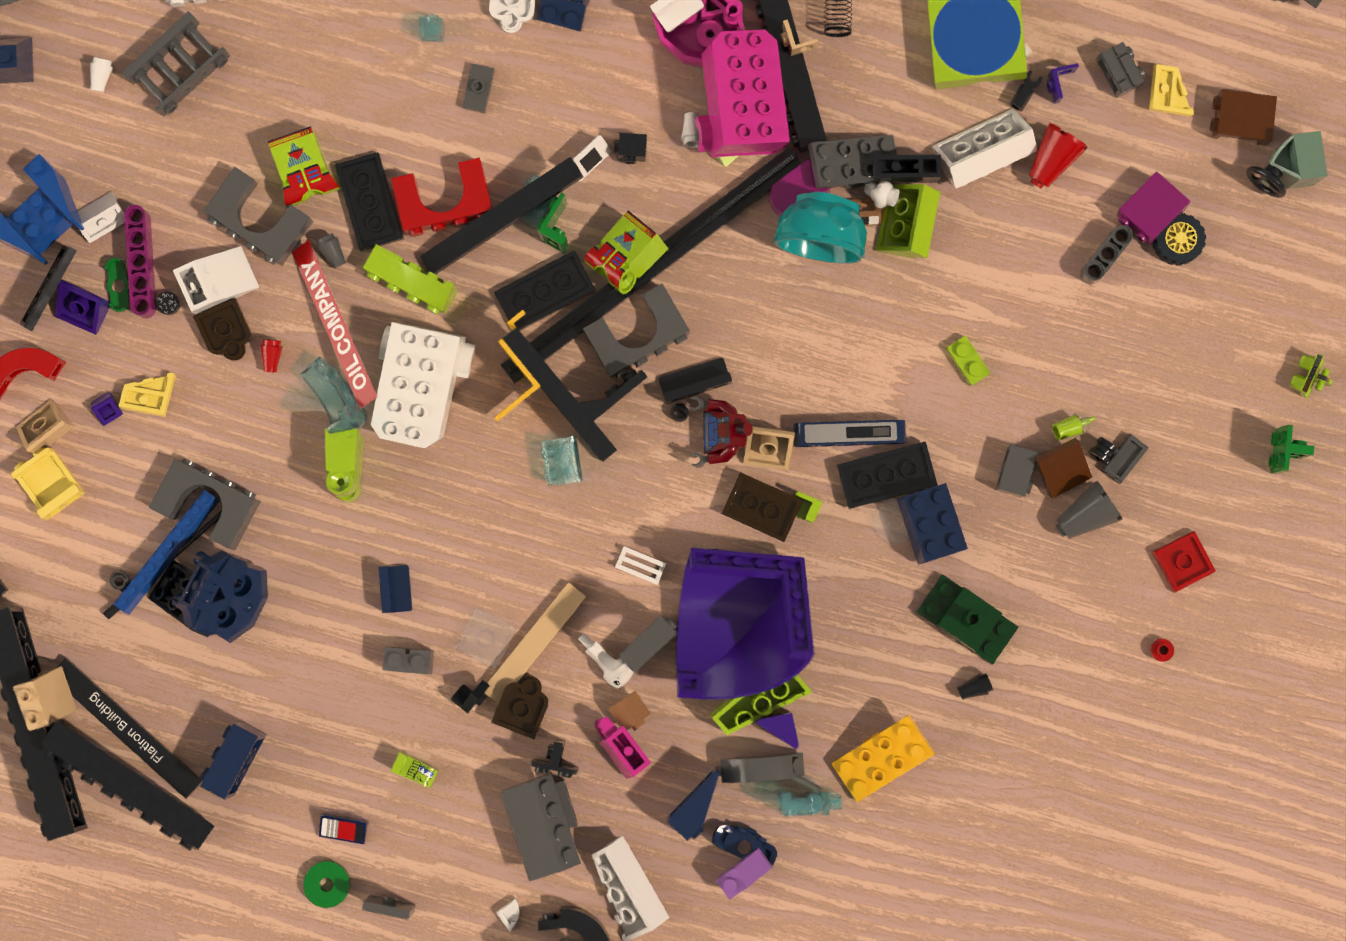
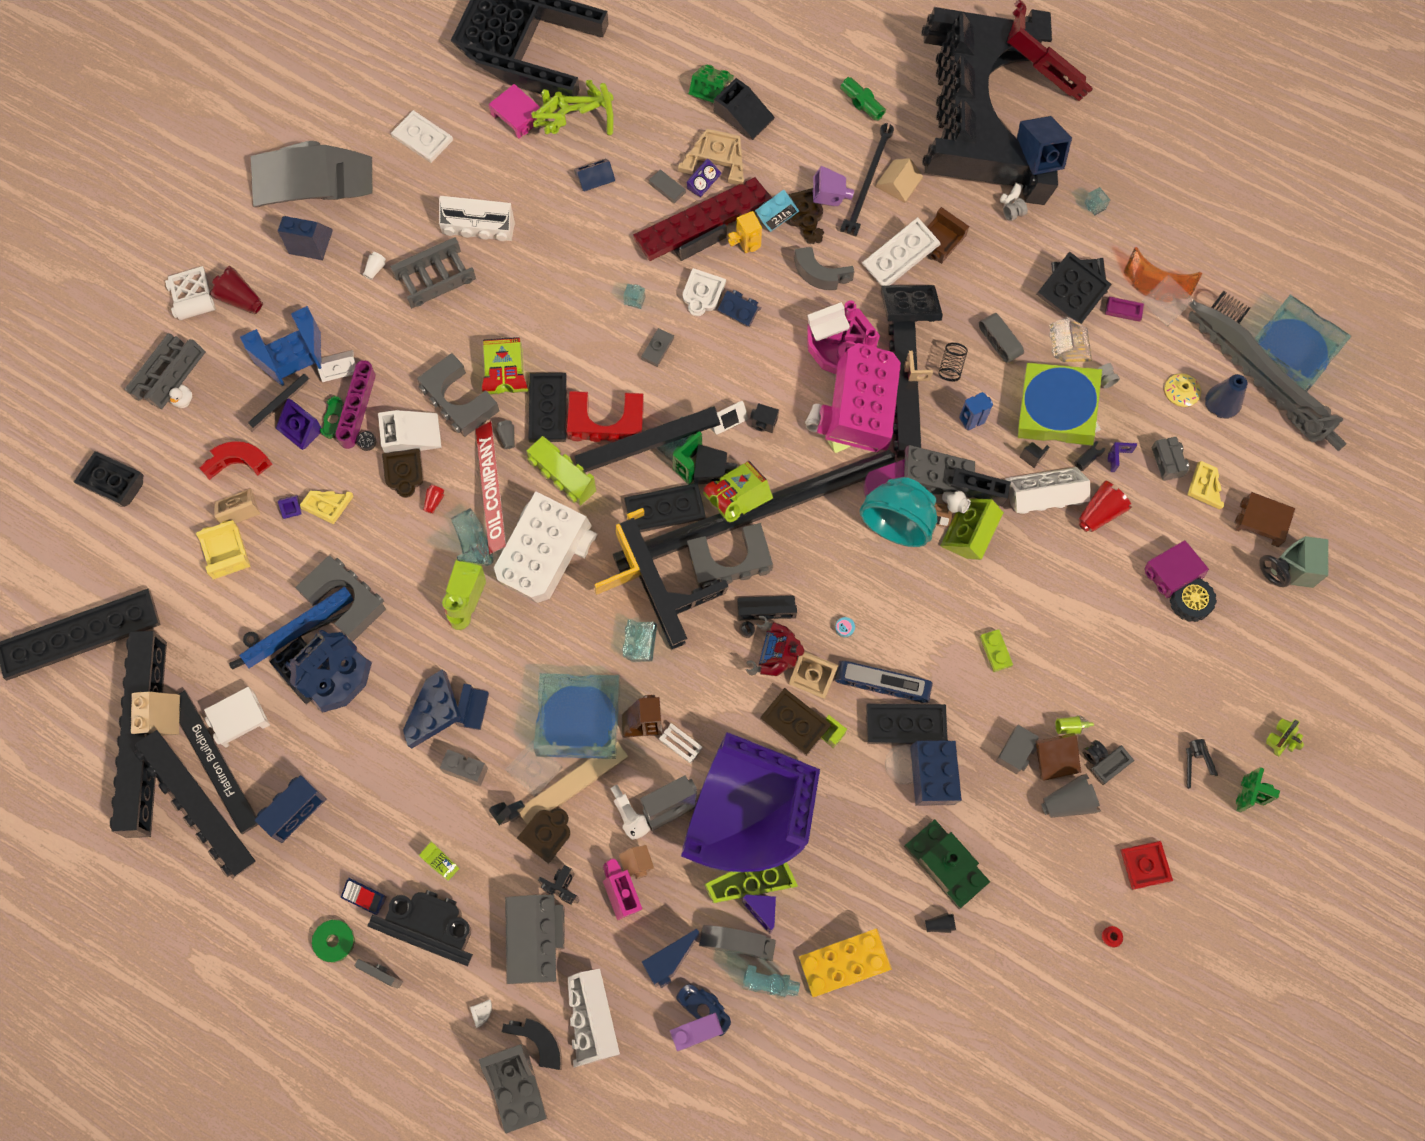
camera: 15 degrees right, 15 degrees down
dark grey beam [1080,225,1133,285] -> none
none -> white panel [204,687,270,748]
none -> black brick [367,890,473,967]
none -> dark blue plate [403,669,461,749]
none -> clear light blue tile [534,673,620,759]
none -> reddish brown wedge [622,695,662,738]
none -> black torso [694,445,737,485]
none -> tile [835,617,855,638]
none -> blue brick [959,392,993,431]
none -> black panel [1020,442,1050,468]
none -> black plant [1186,739,1218,789]

